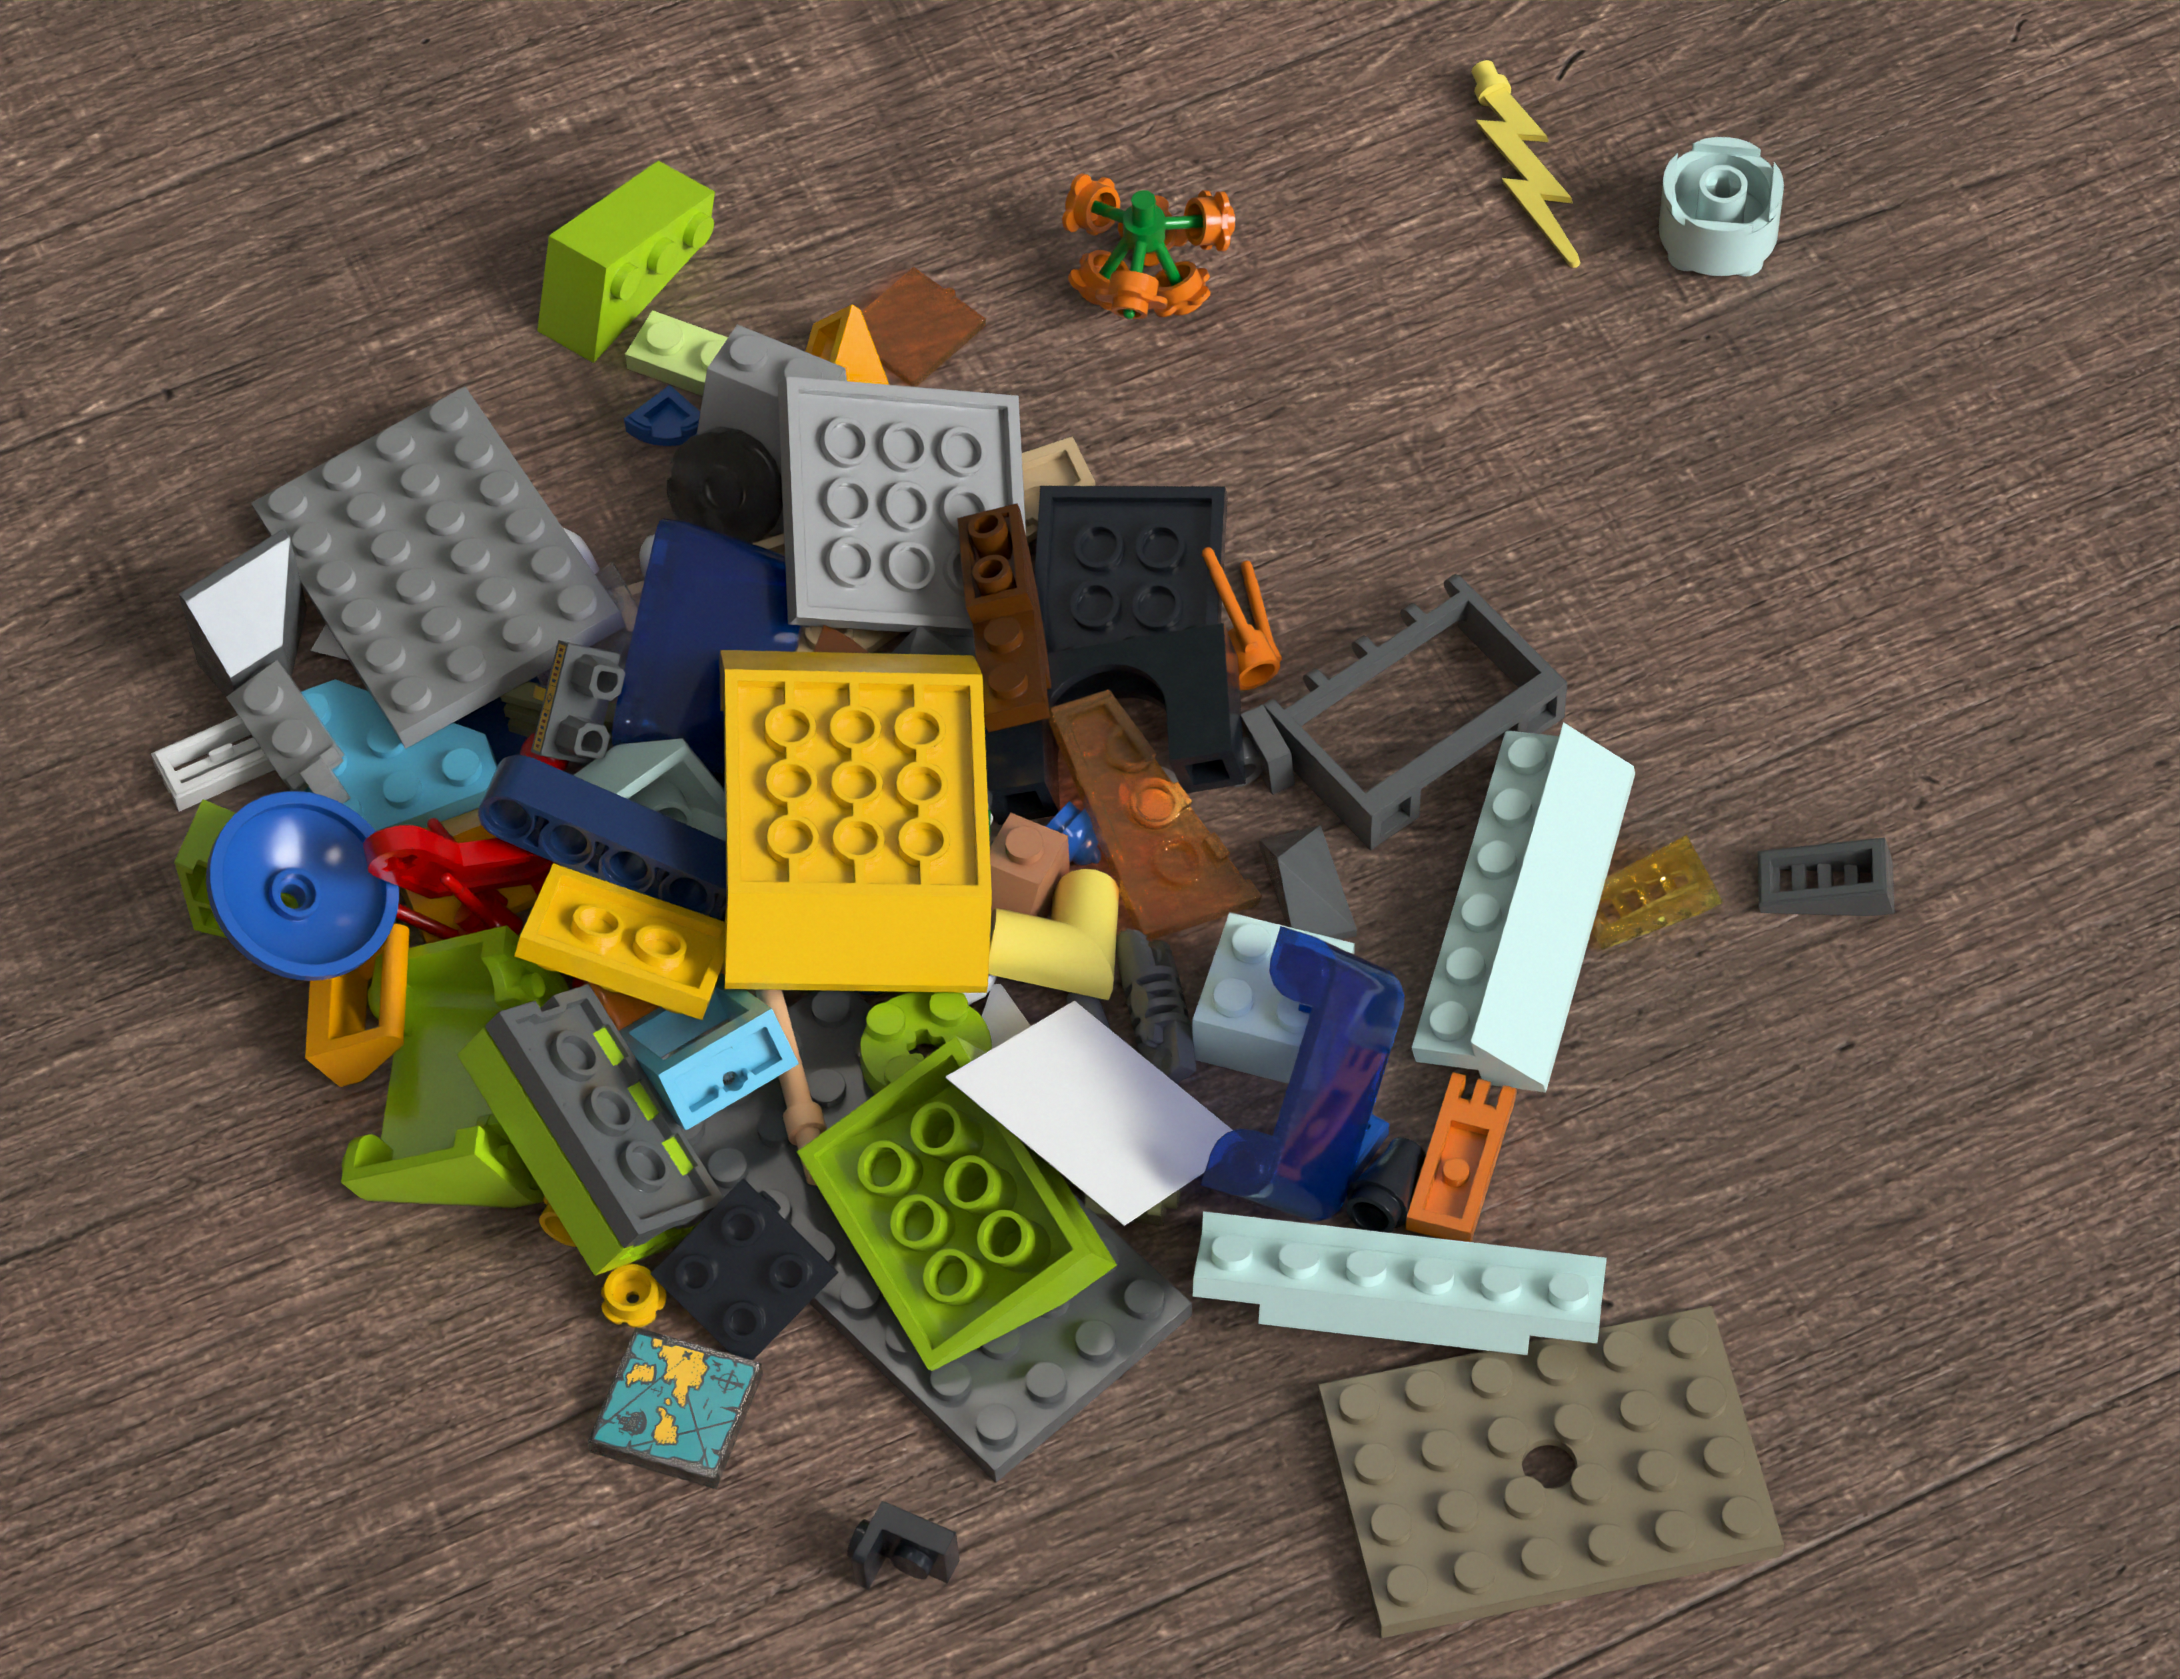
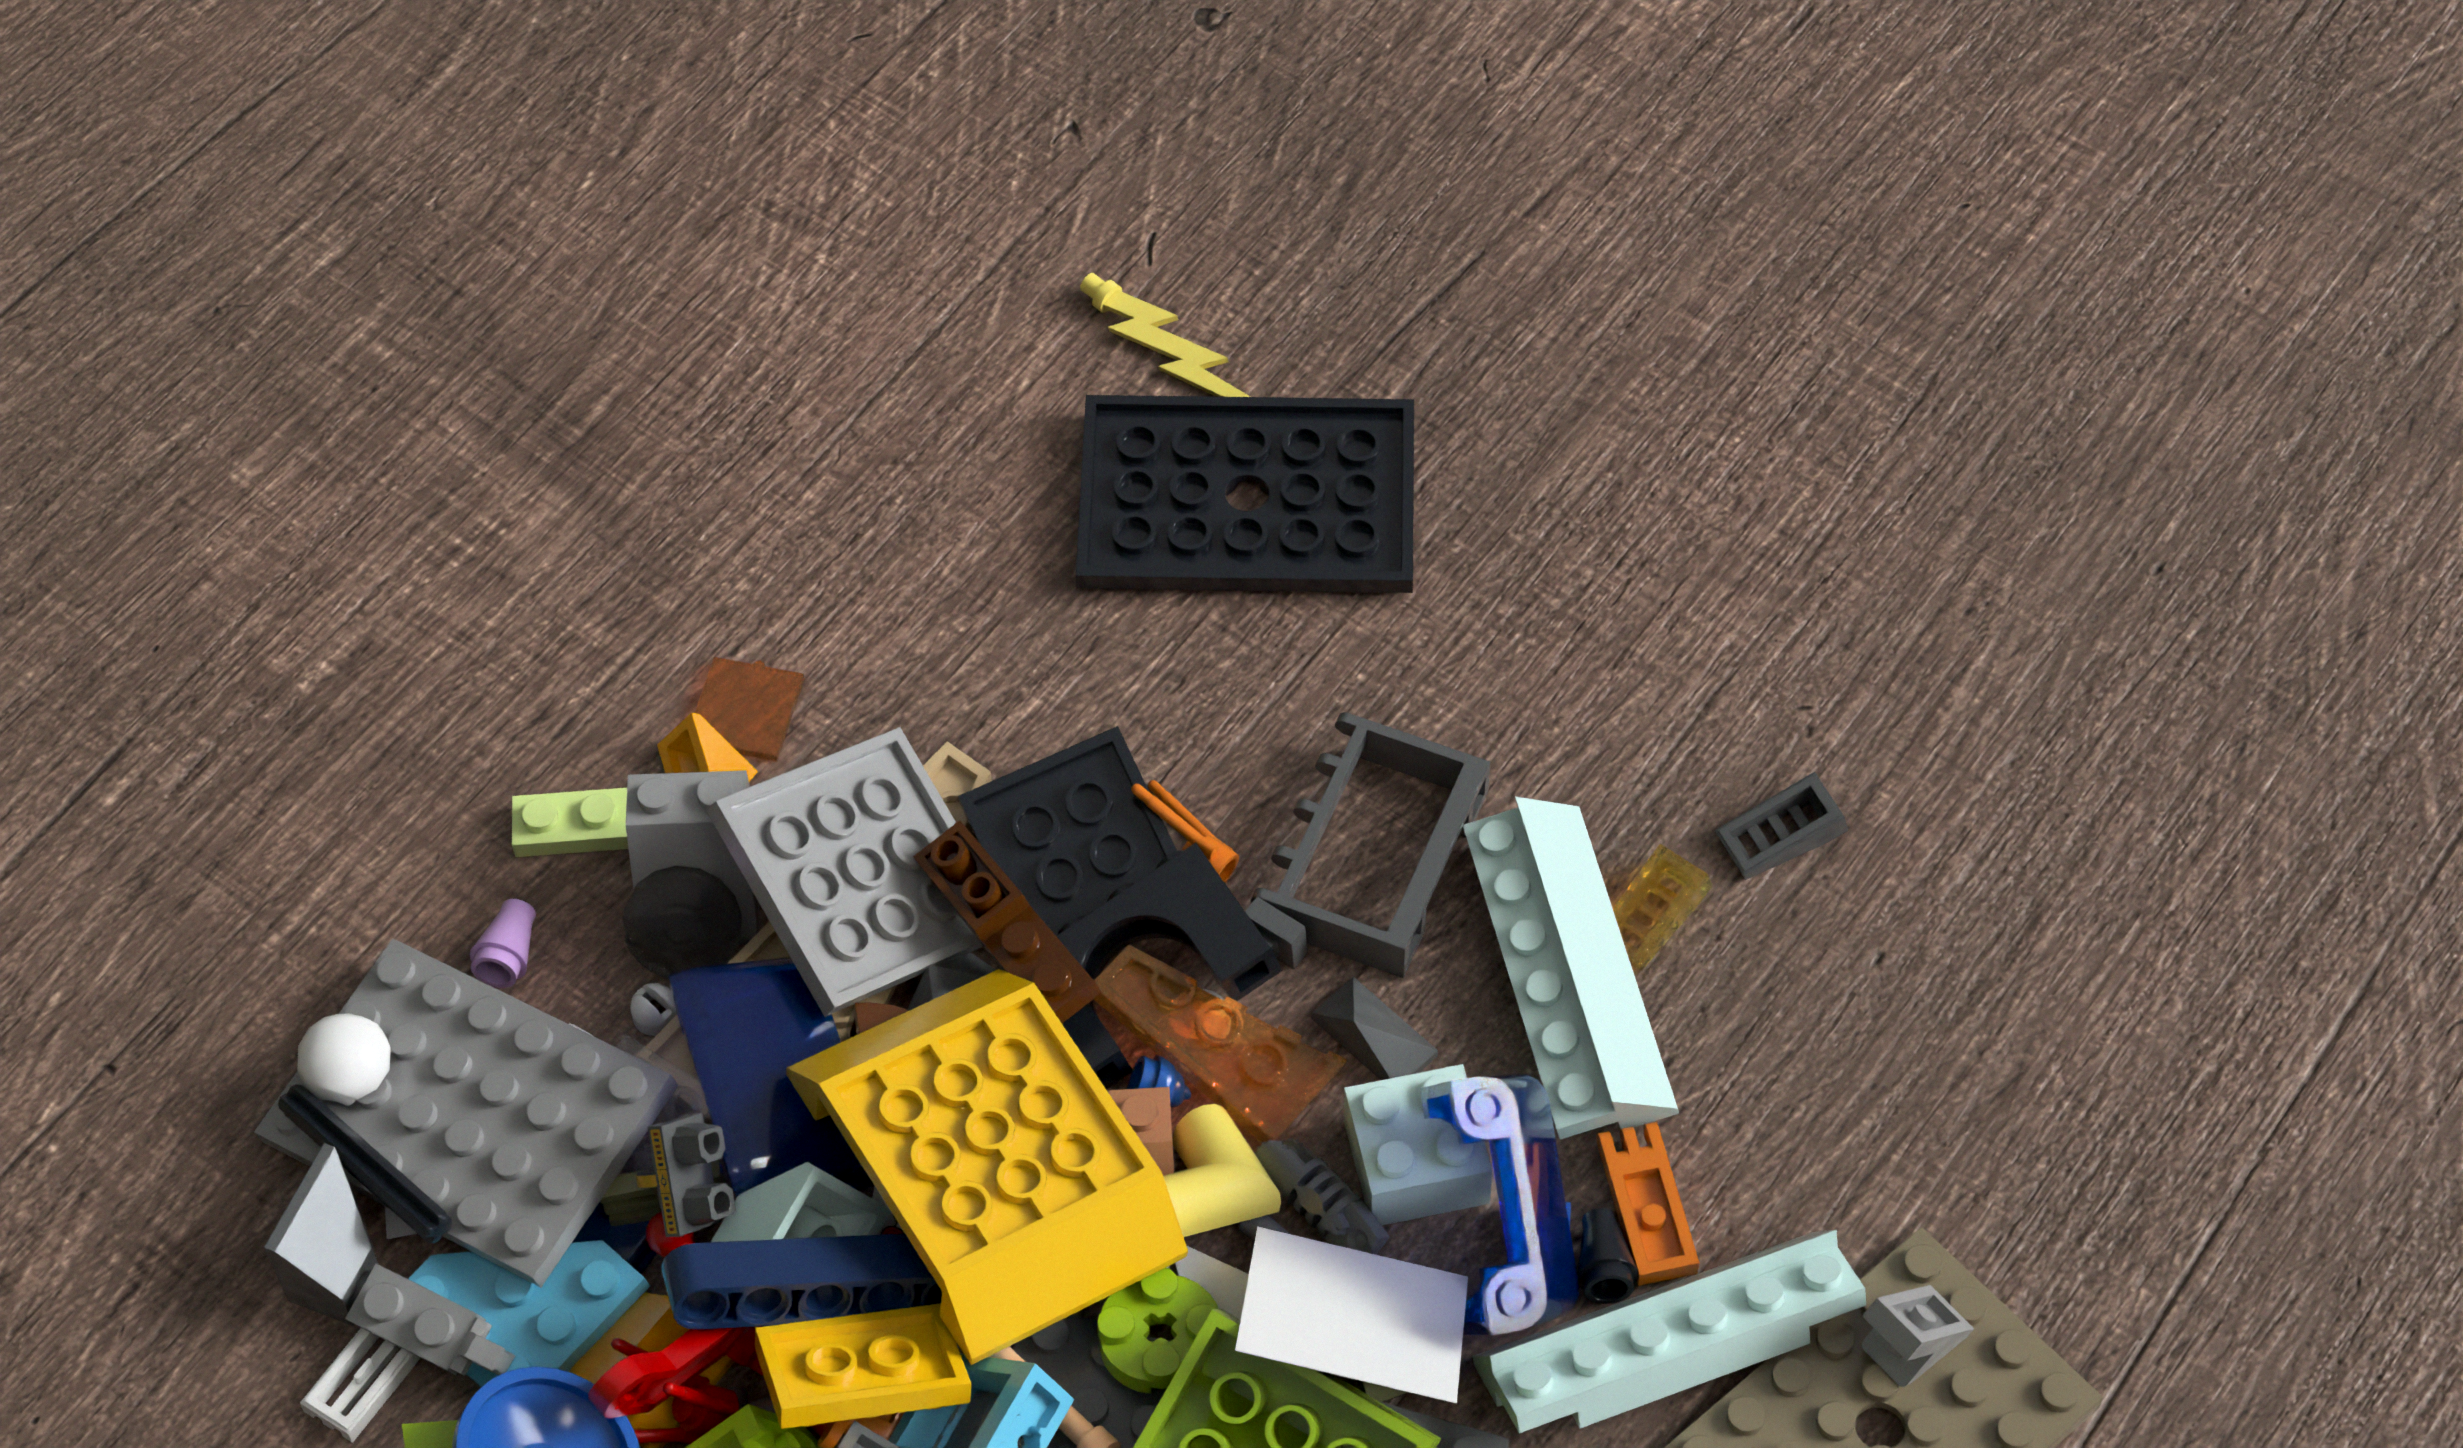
camera: 30 degrees left, 0 degrees up
lime wedge [537,160,715,363] -> none
blue tile [624,385,700,446] -> none
orange plant [1062,173,1235,319] -> none
light aqua brick [1659,137,1784,276] -> none
none -> black axle [278,1084,452,1243]
none -> white hair [297,1013,391,1106]
none -> lavender cone [470,899,536,988]
none -> black plate [1076,395,1414,593]
none -> light grey slope [1862,1285,1974,1387]

